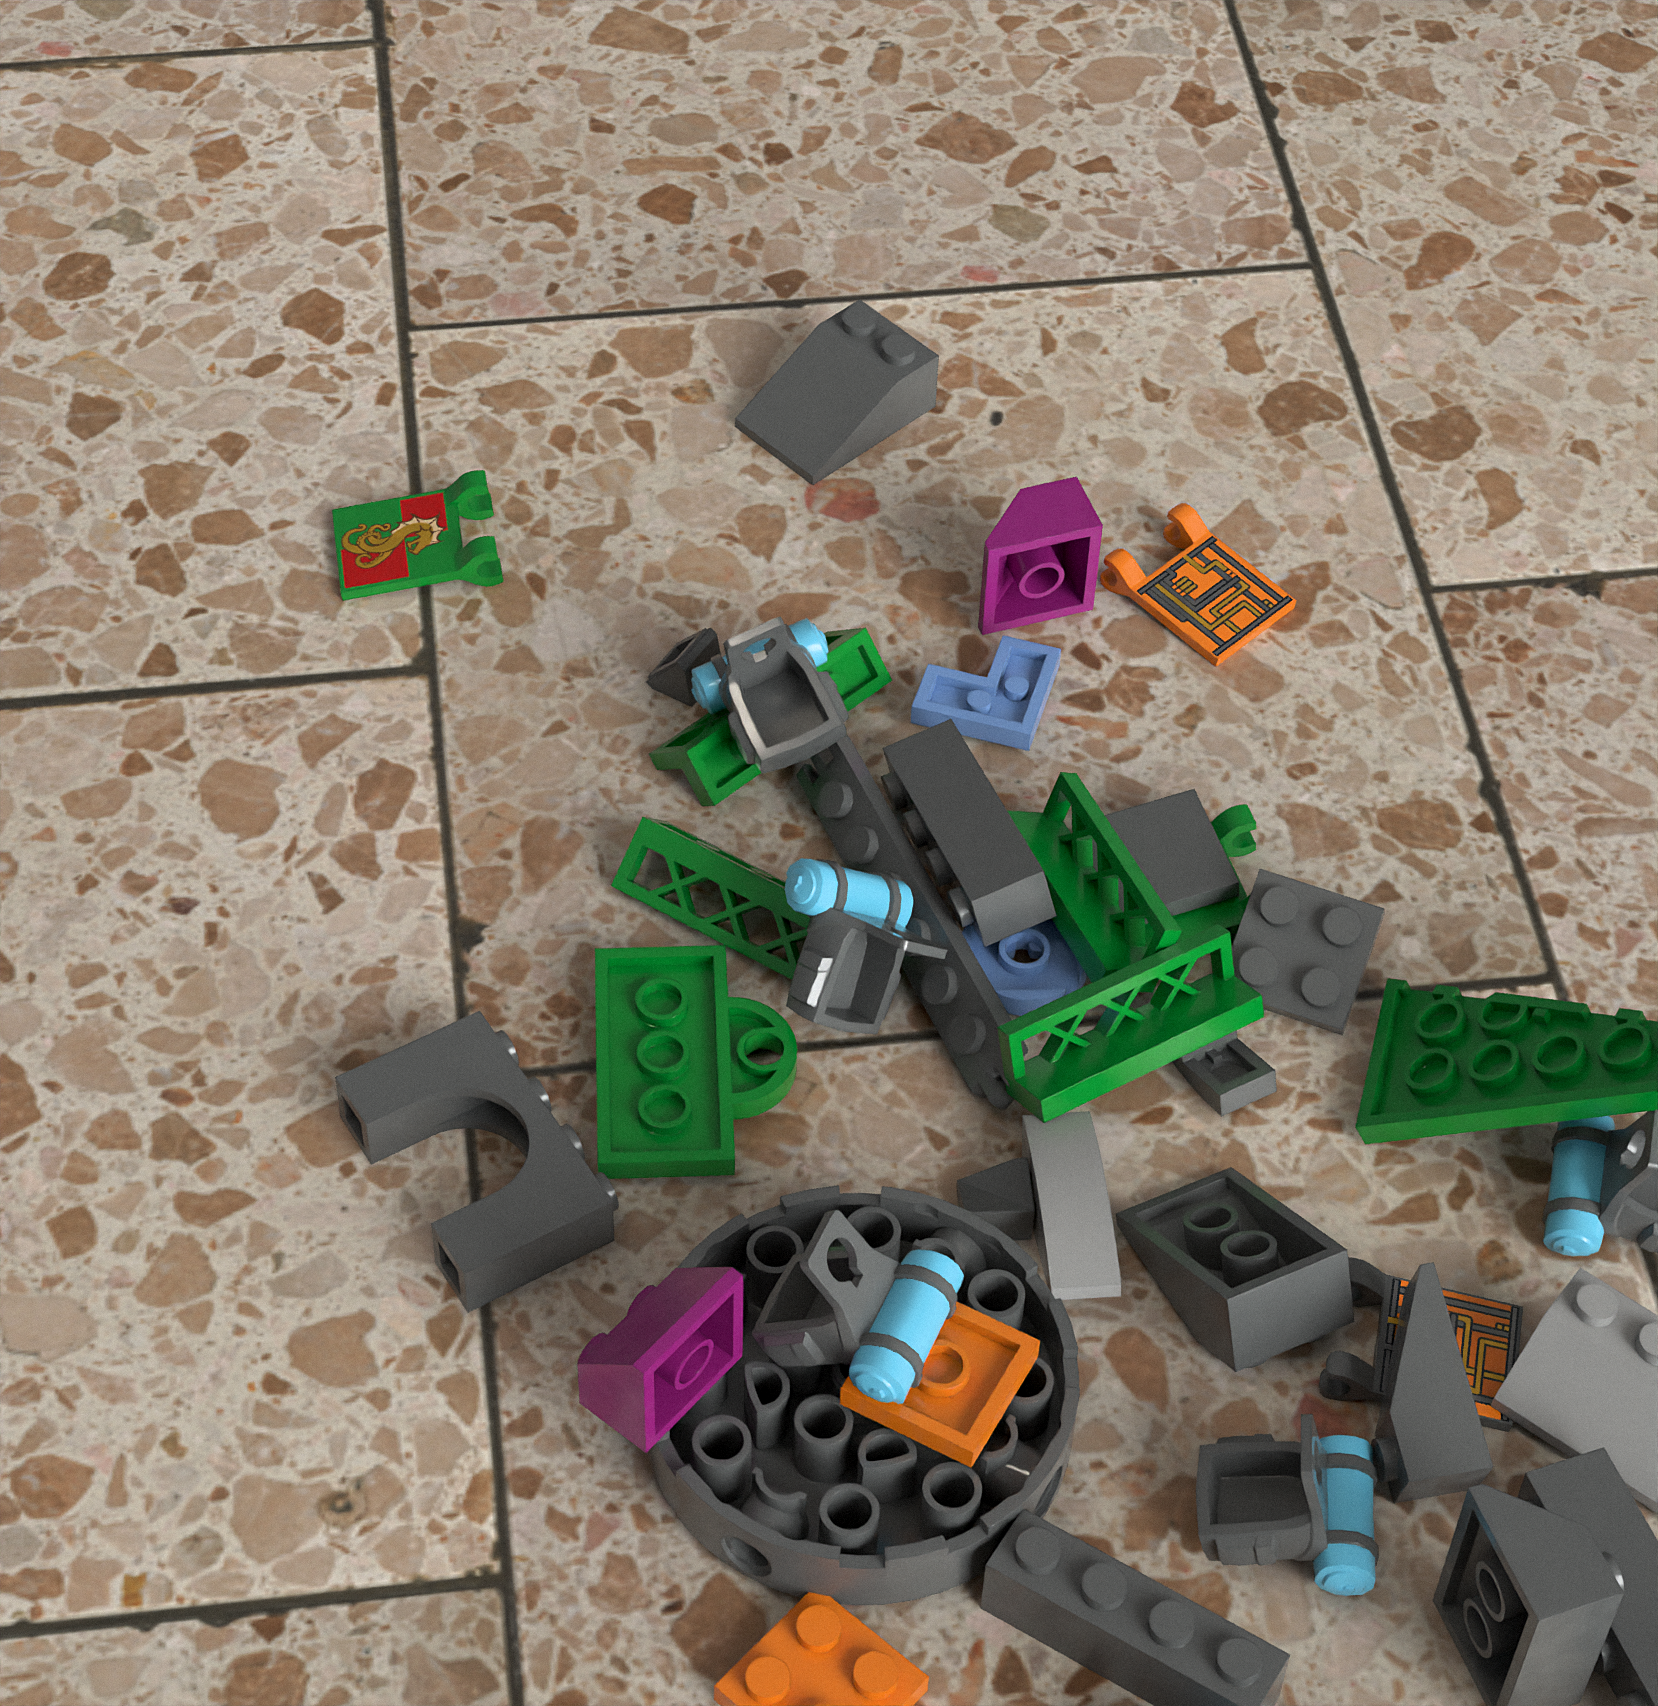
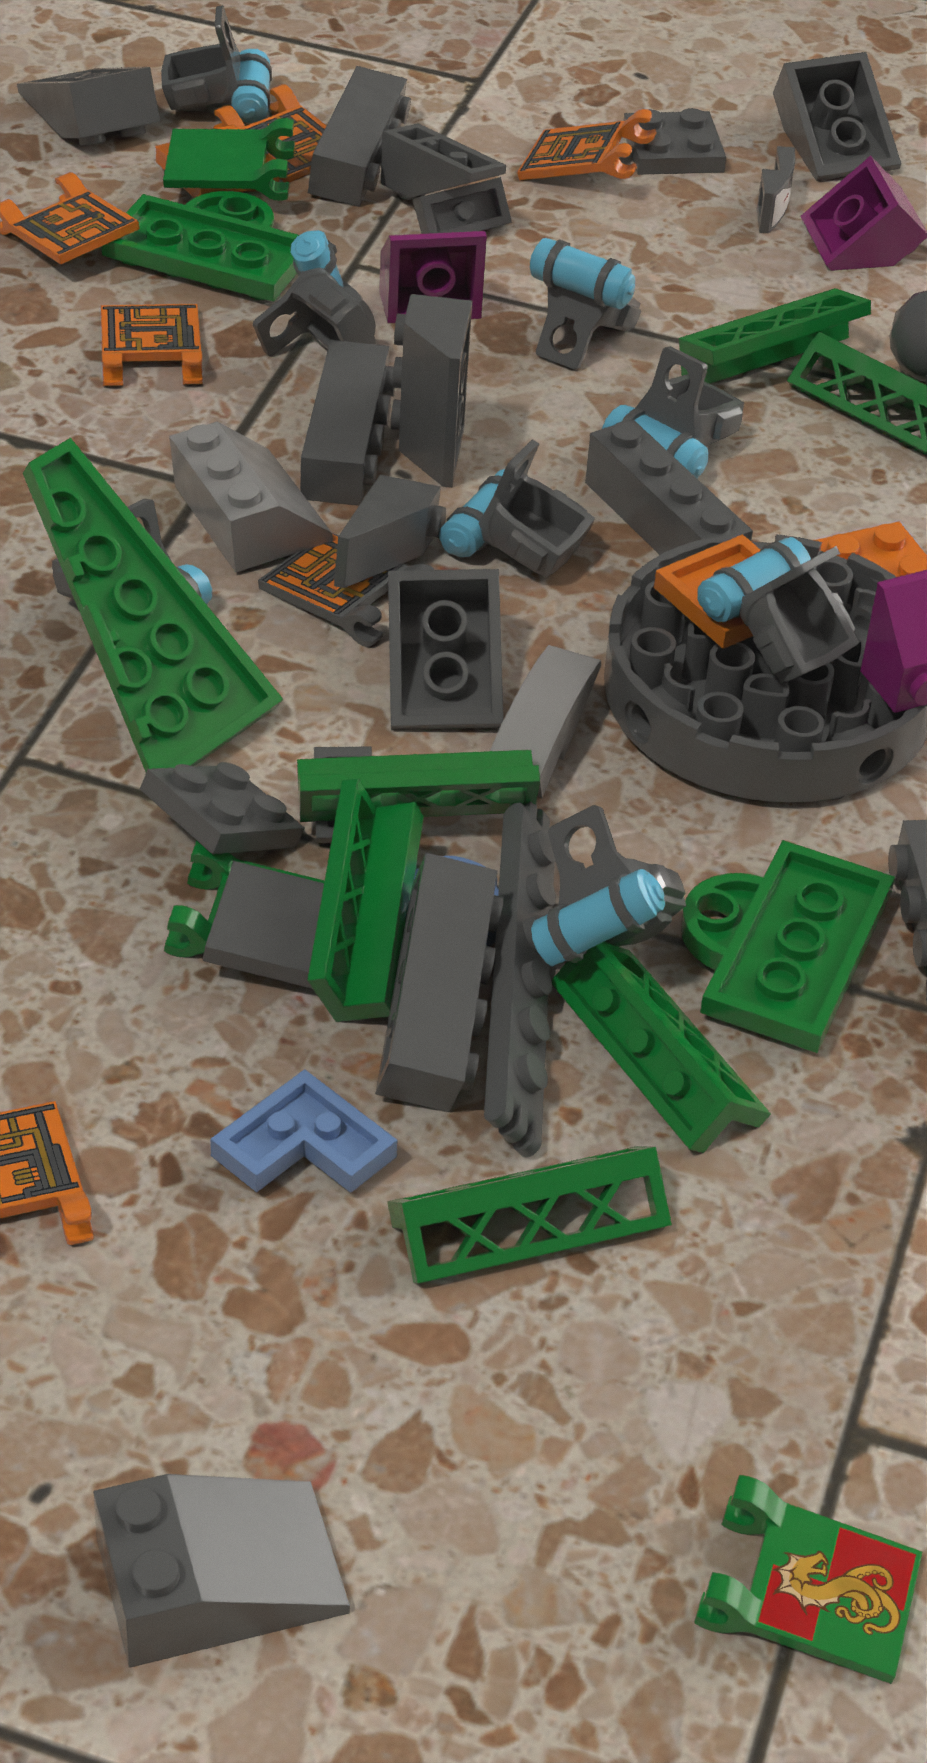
camera: 155 degrees left, 5 degrees down
dark grey slope [646,628,722,707] -> none
dark grey piece [691,617,849,774] -> none
dark grey slope [956,1157,1035,1241] -> none
magenta slope [978,476,1103,635] -> none

